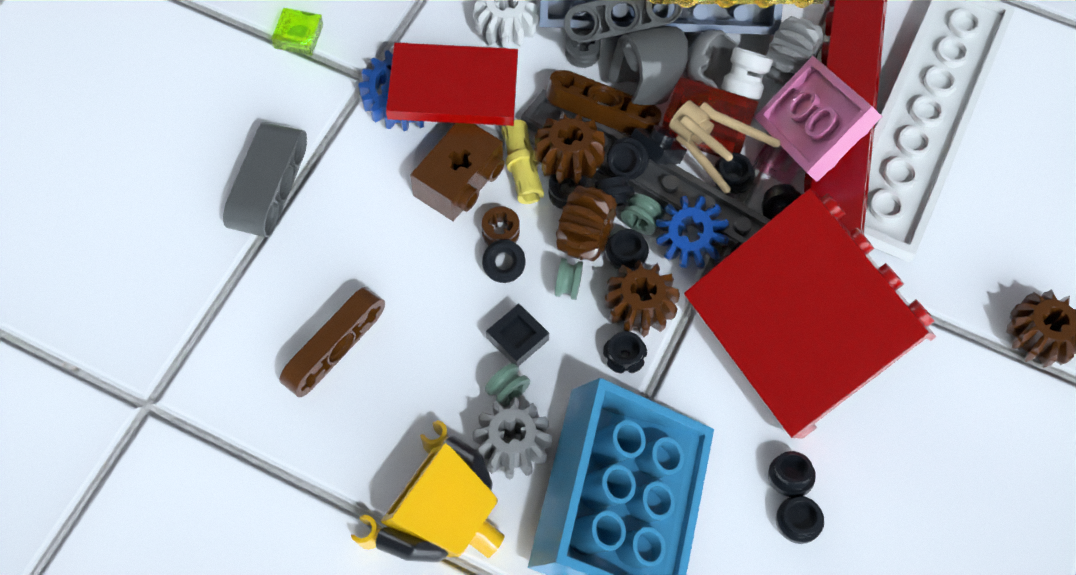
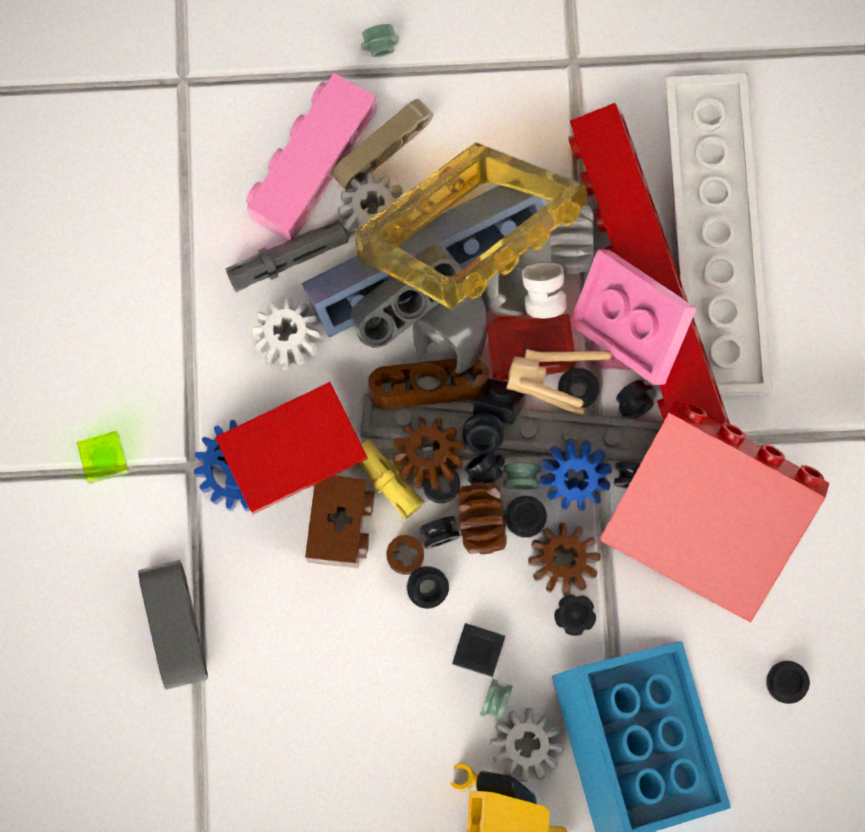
camera: 25 degrees left, 15 degrees up
reddish brown beam [279,287,385,397] -> none
sand green bush [555,258,584,300] -> none
black plate [768,451,816,497] -> none
none -> black bush [418,516,461,549]

